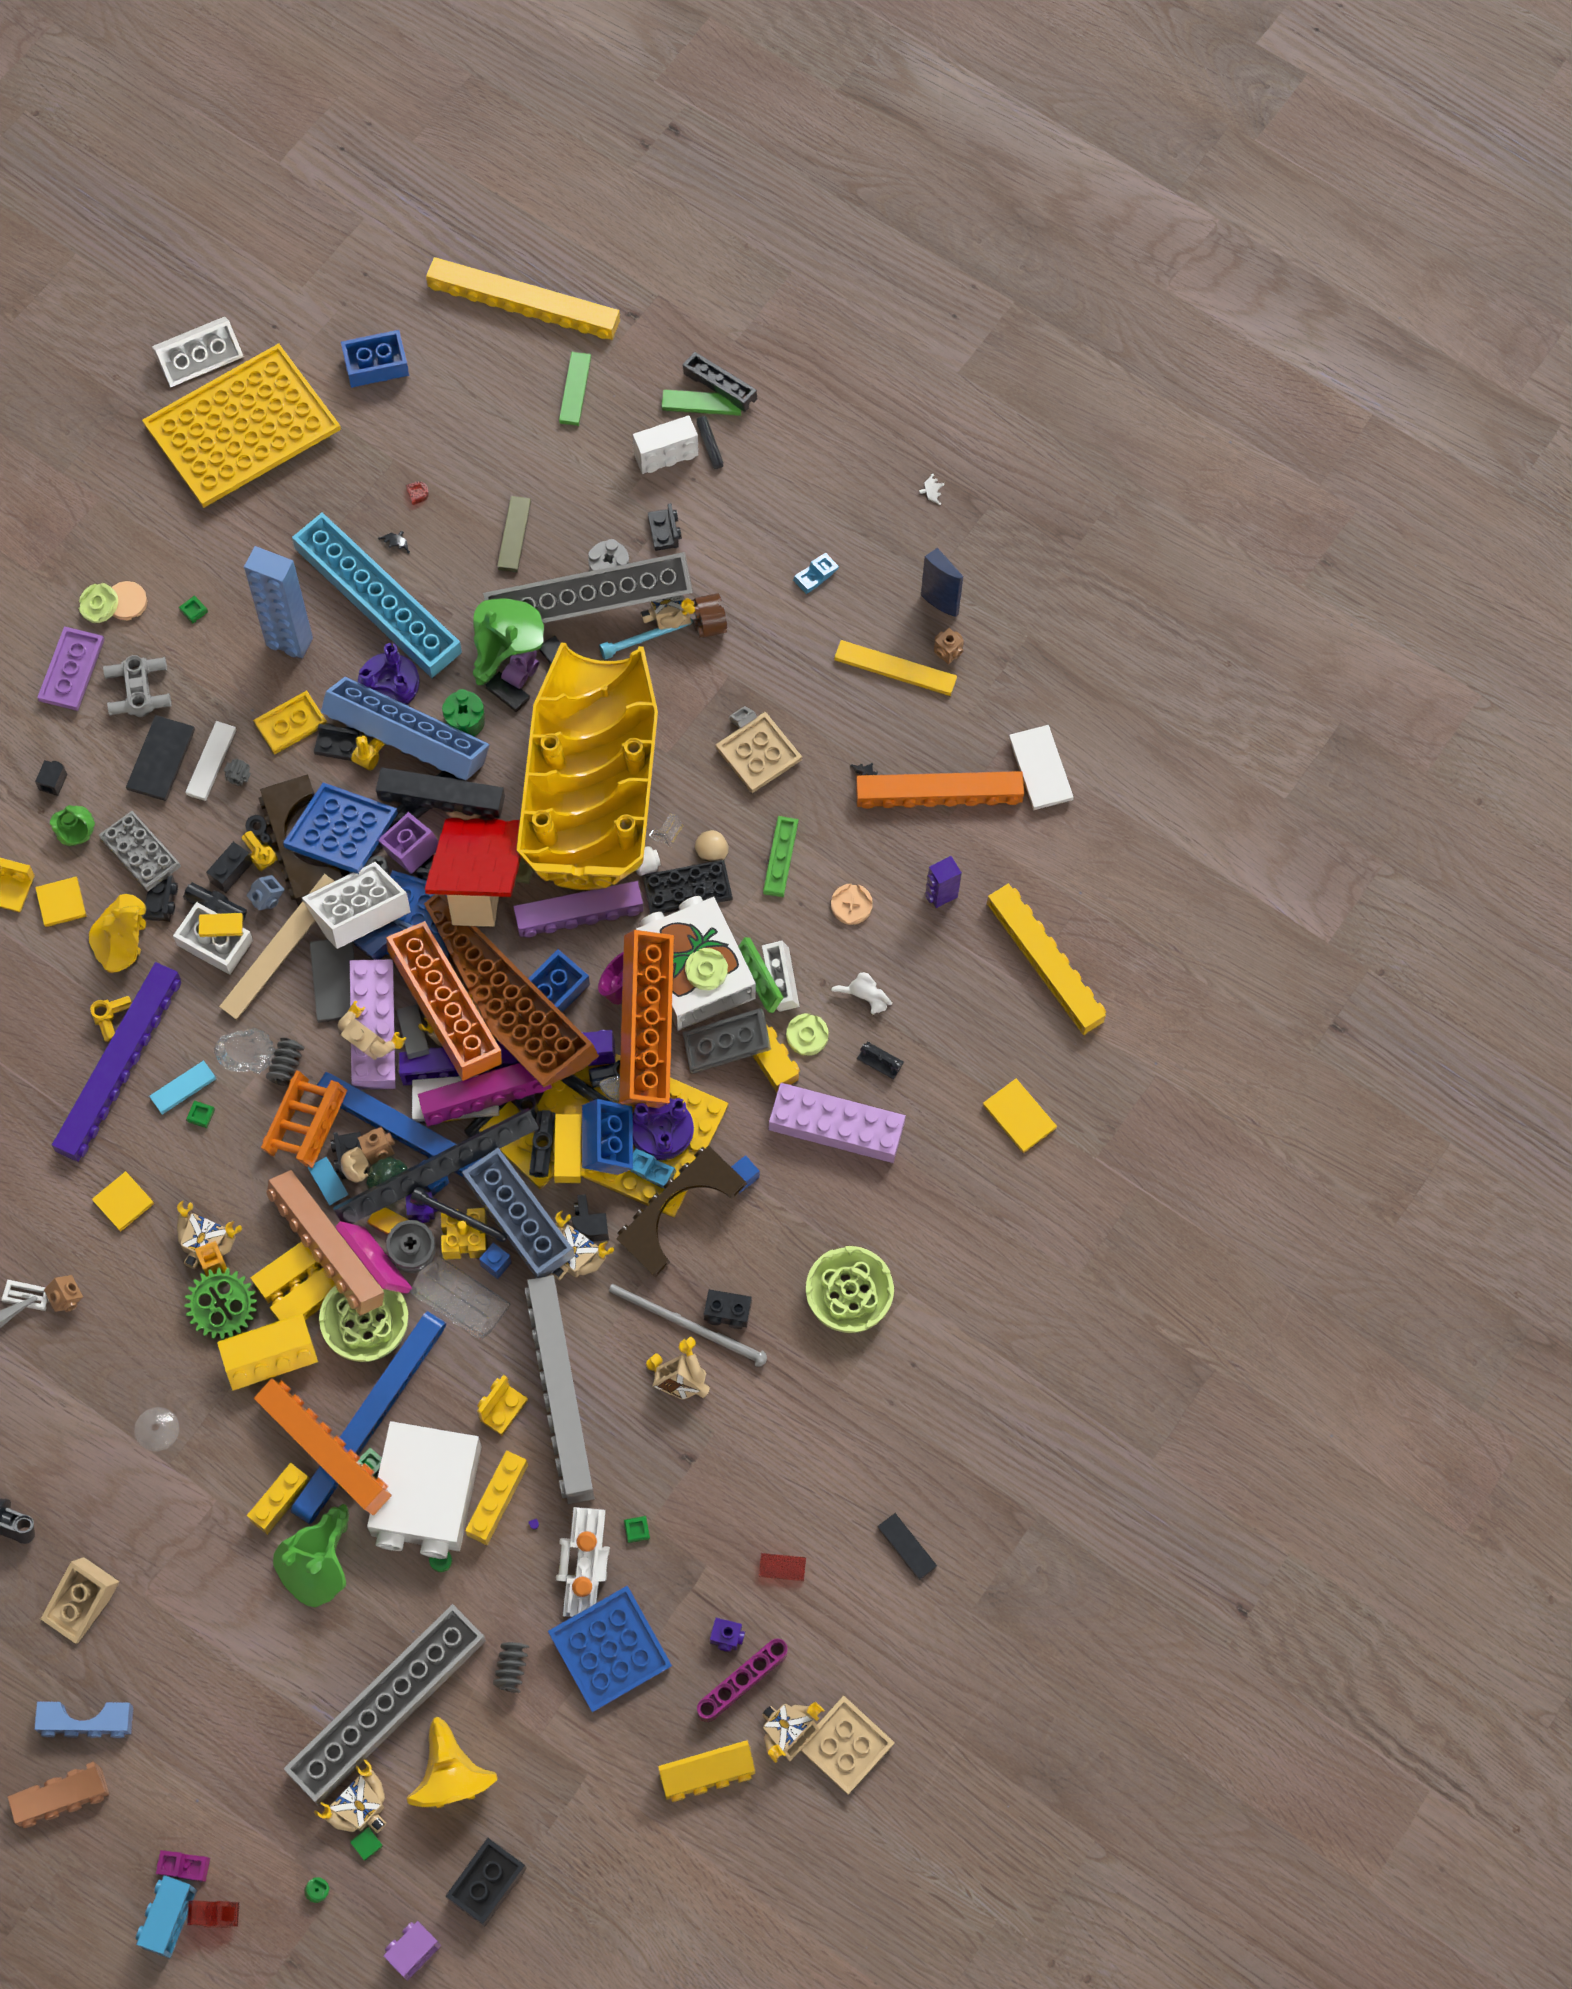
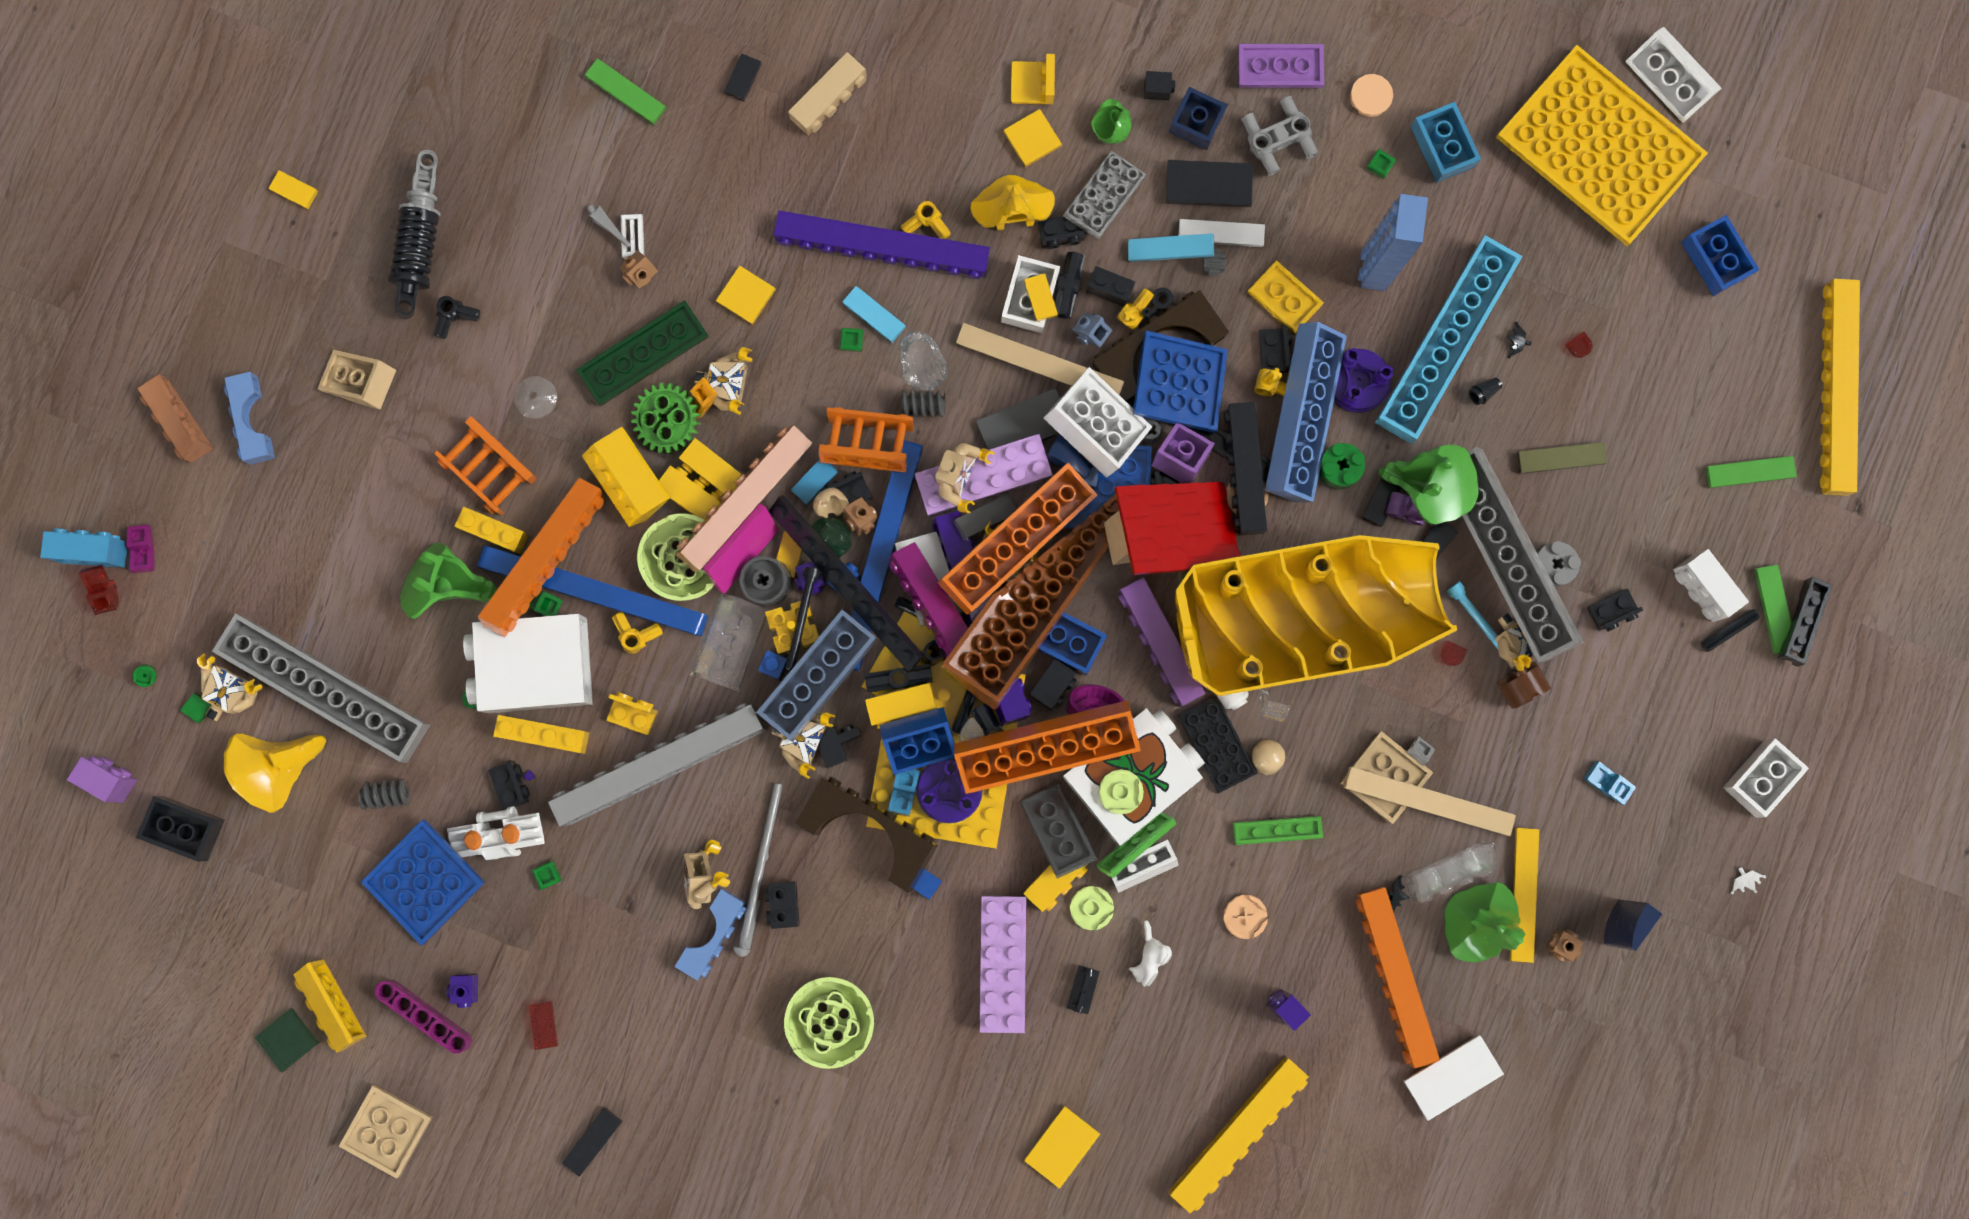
camera: 75 degrees right, 15 degrees up
yellowish green tile [79,583,118,623] -> none
torso [762,1702,825,1763] -> none
none -> clear green tile [255,1008,319,1073]
none -> black axle [434,296,481,339]
none -> orange fence [434,416,537,515]
none -> black bracket [488,760,530,810]
none -> dark green plate [576,300,709,407]
none -> yellow axle [612,612,663,654]
none -> medium blue arch [675,888,747,981]
none -> black brick [1029,658,1077,710]
none -> medium azure tile [1128,233,1214,262]
none -> dark blue brick [1169,87,1228,150]
none -> tan tile [1343,767,1516,836]
none -> clear slope [1402,841,1498,903]
none -> dark azure brick [1410,102,1481,183]
none -> clear red tile [1441,641,1468,666]
none -> bright green animal [1444,882,1525,963]
none -> black cone [1469,377,1502,405]
none -> white brick [1723,738,1809,818]

